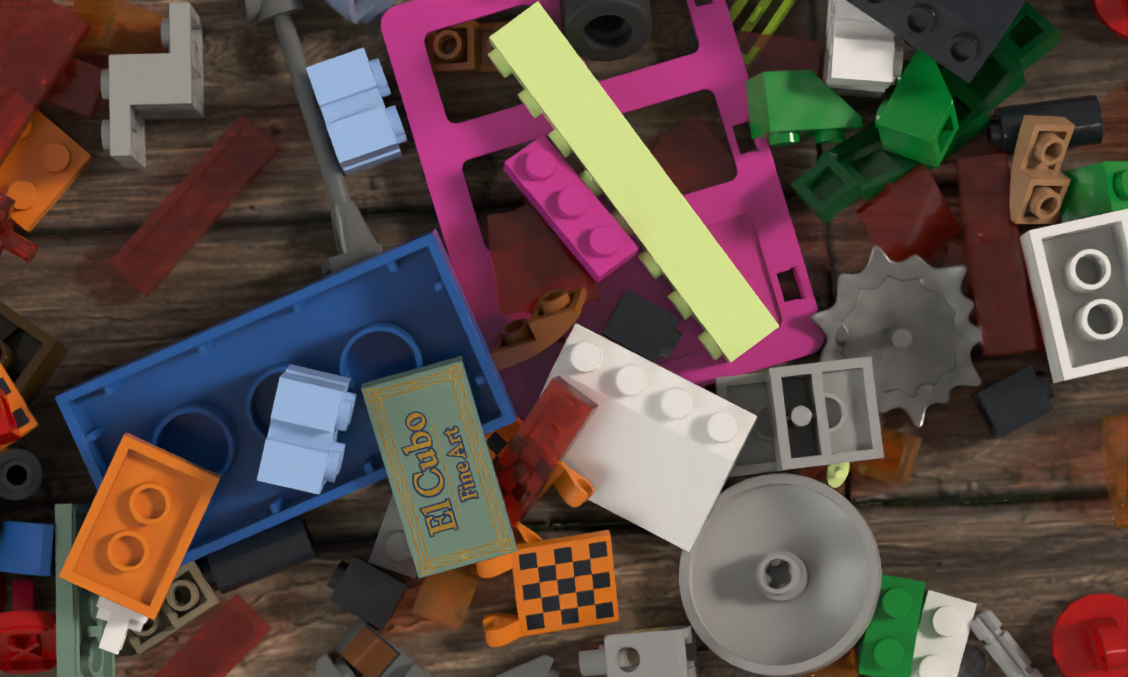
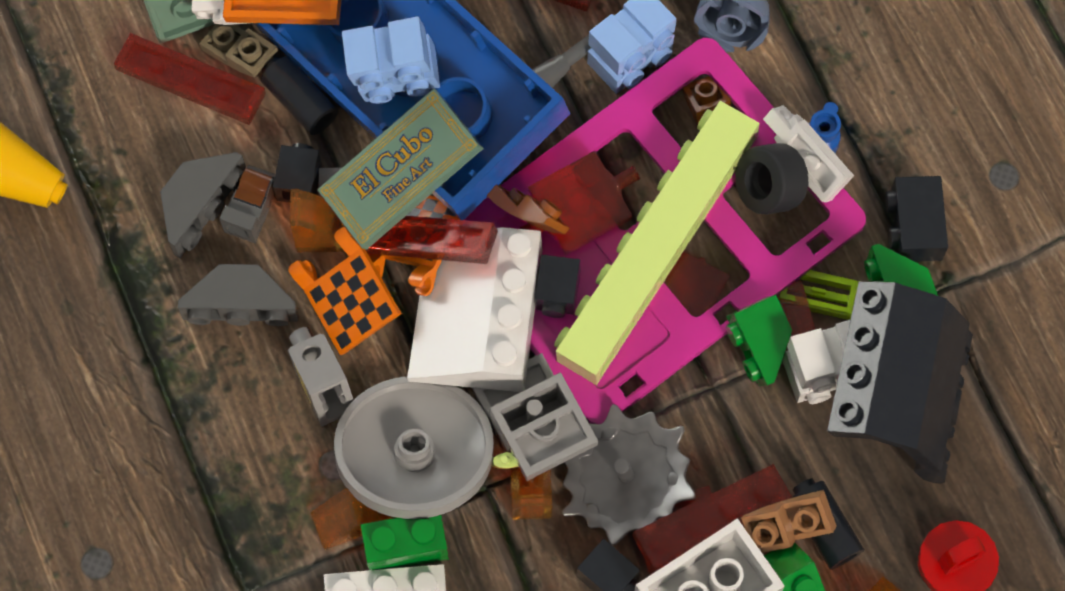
camera: 70 degrees right, 15 degrees down
dark pink plate [503,134,639,283] -> none
dark green piece [791,2,1062,224] -> none
clear red piece [855,163,961,262] -> none
green slope [875,49,959,168] -> none

